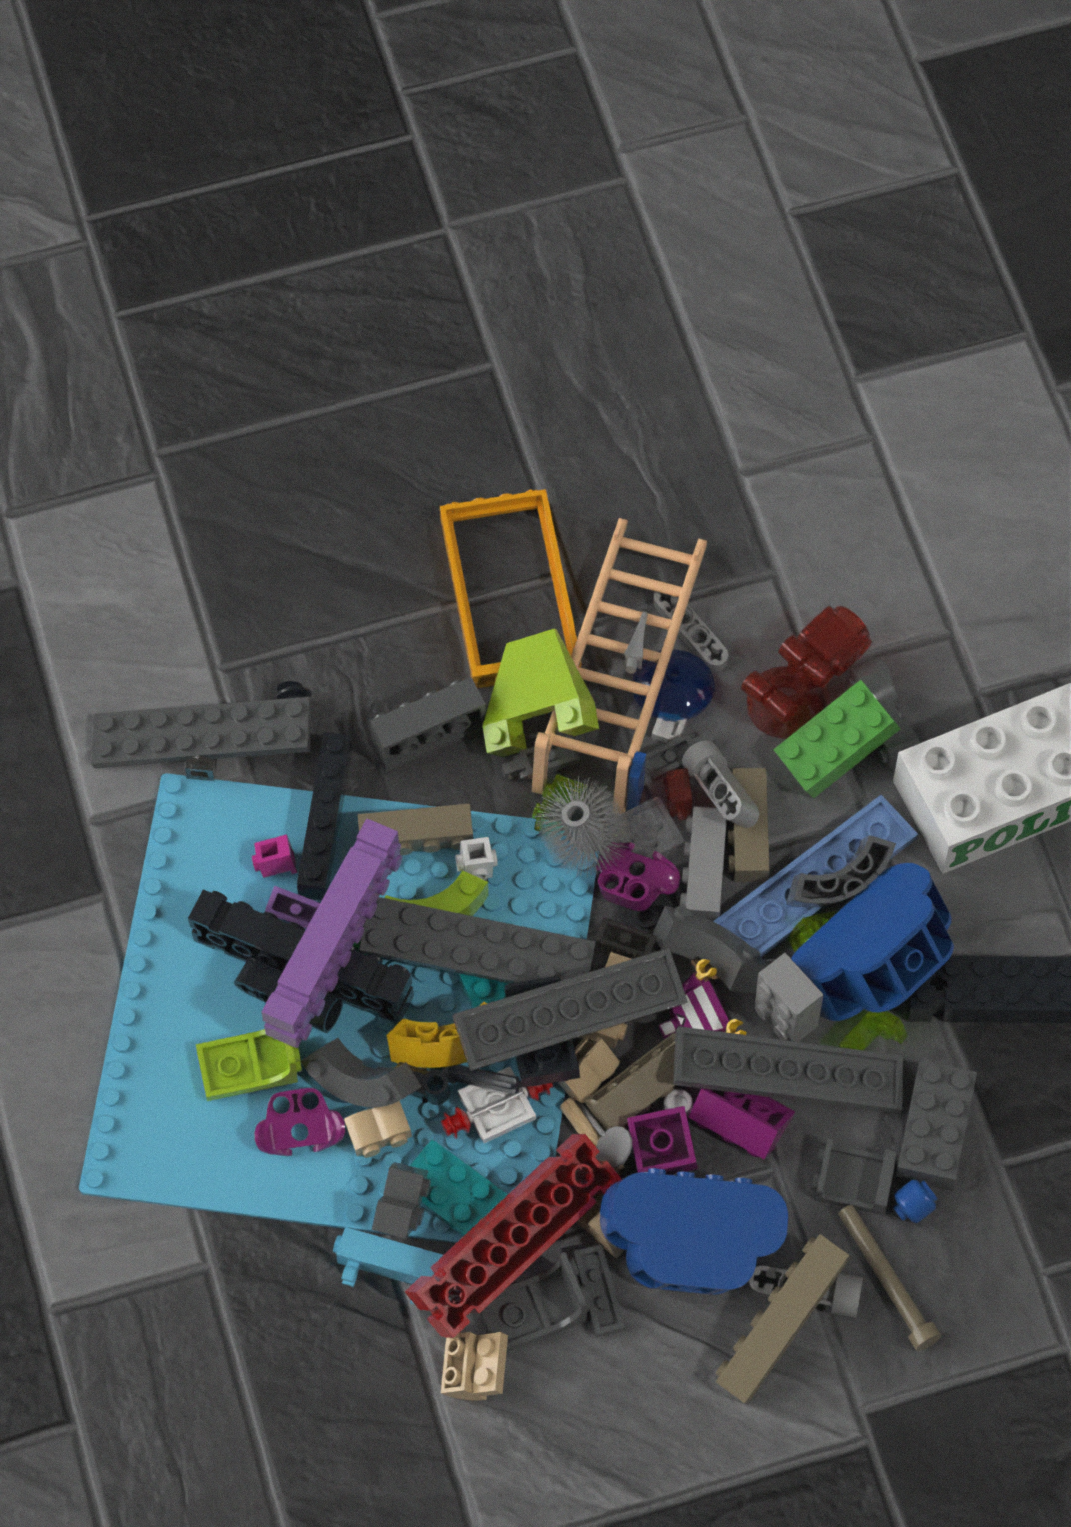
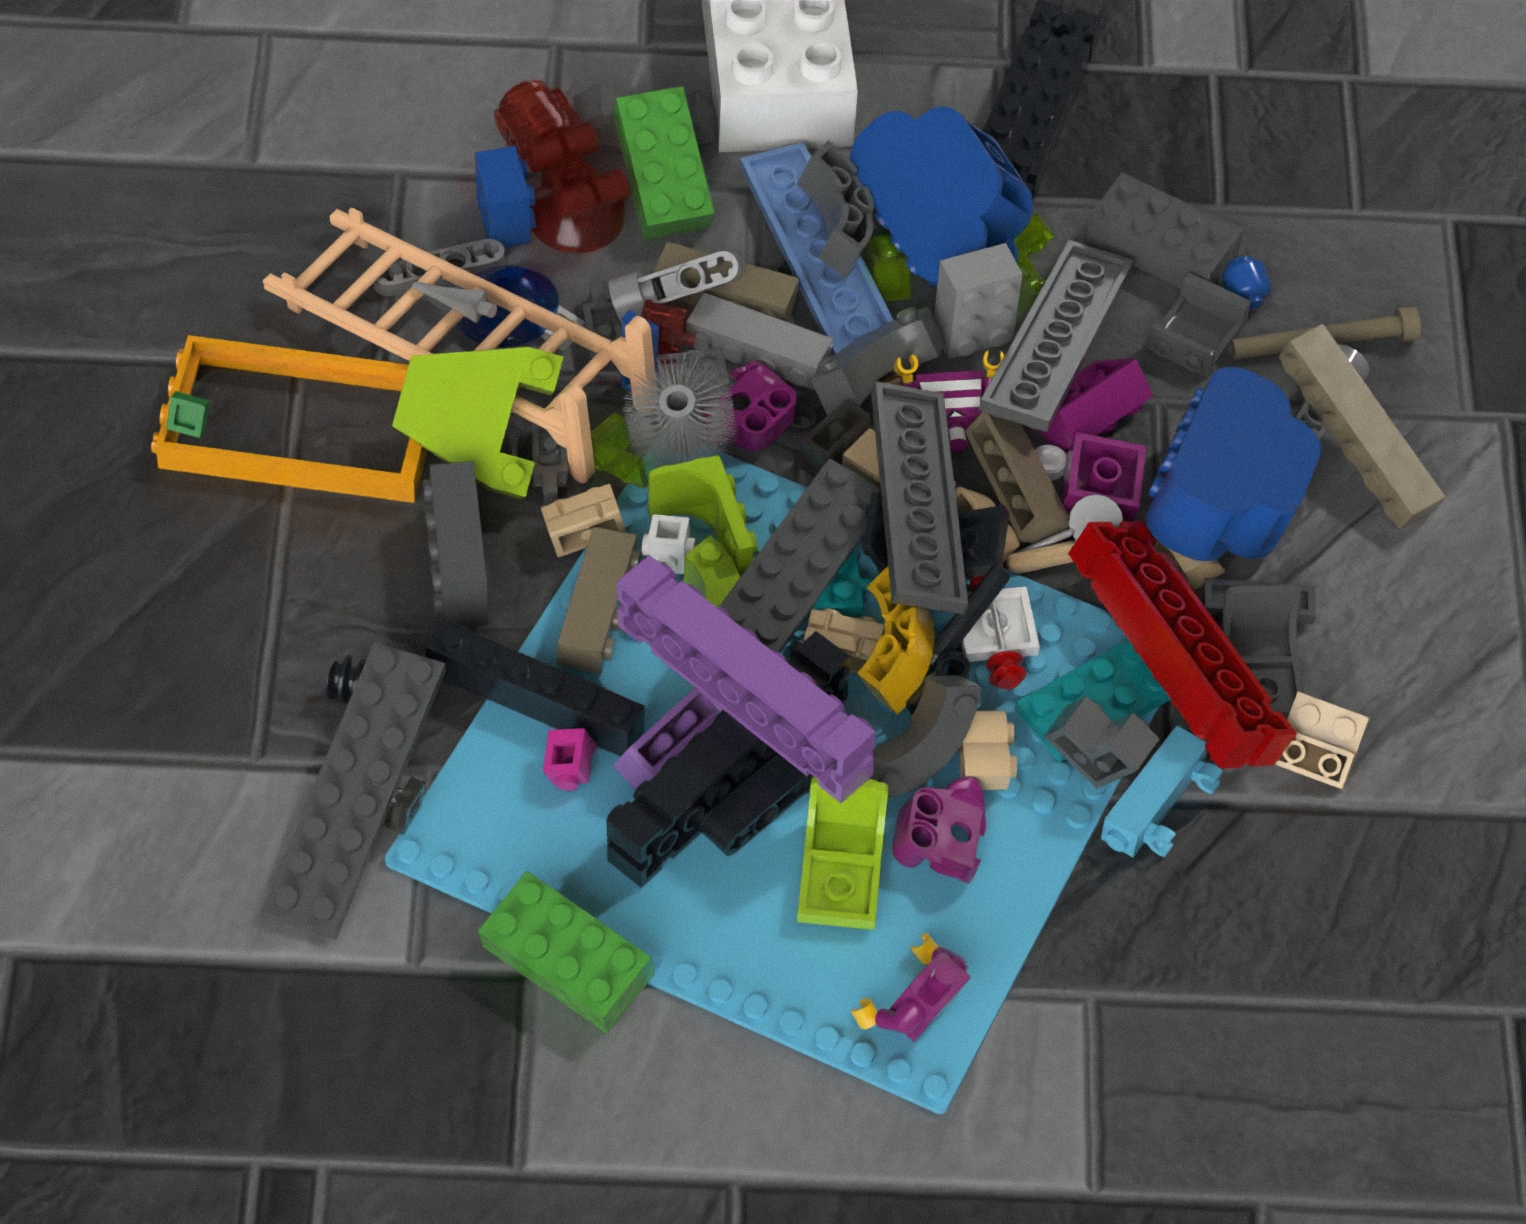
camera: 75 degrees left, 10 degrees down
none -> green tile [166,391,210,438]
none -> blue brick [475,146,536,247]
none -> bright green brick [478,871,655,1034]
none -> tan brick [541,484,627,558]
none -> lime bracket [647,455,758,578]
none -> tan brick [804,609,885,674]
none -> magenta torso [851,933,971,1042]

